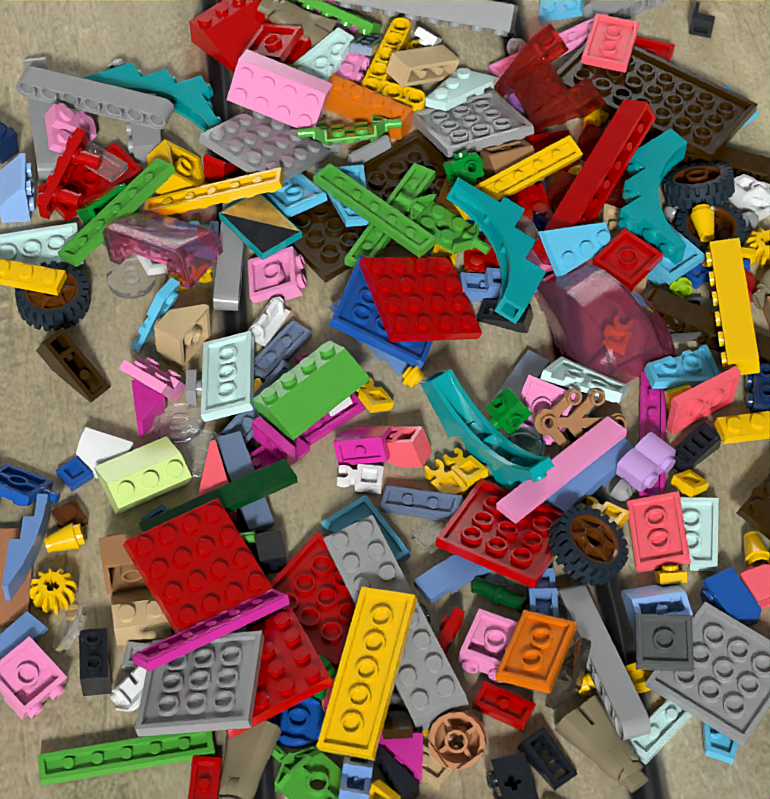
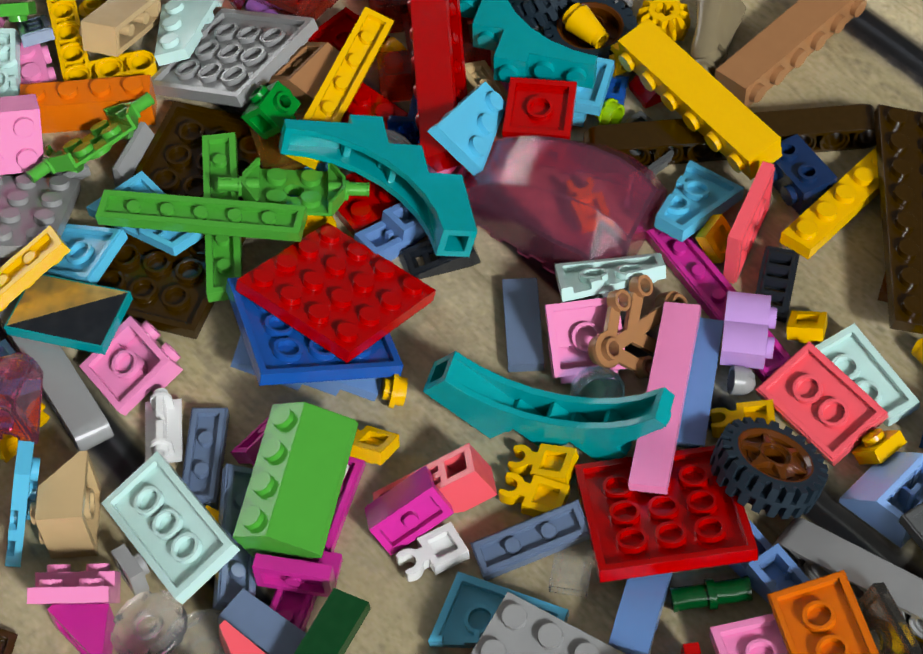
camera: 30 degrees left, 0 degrees up
green brick [485,387,532,435] -> none

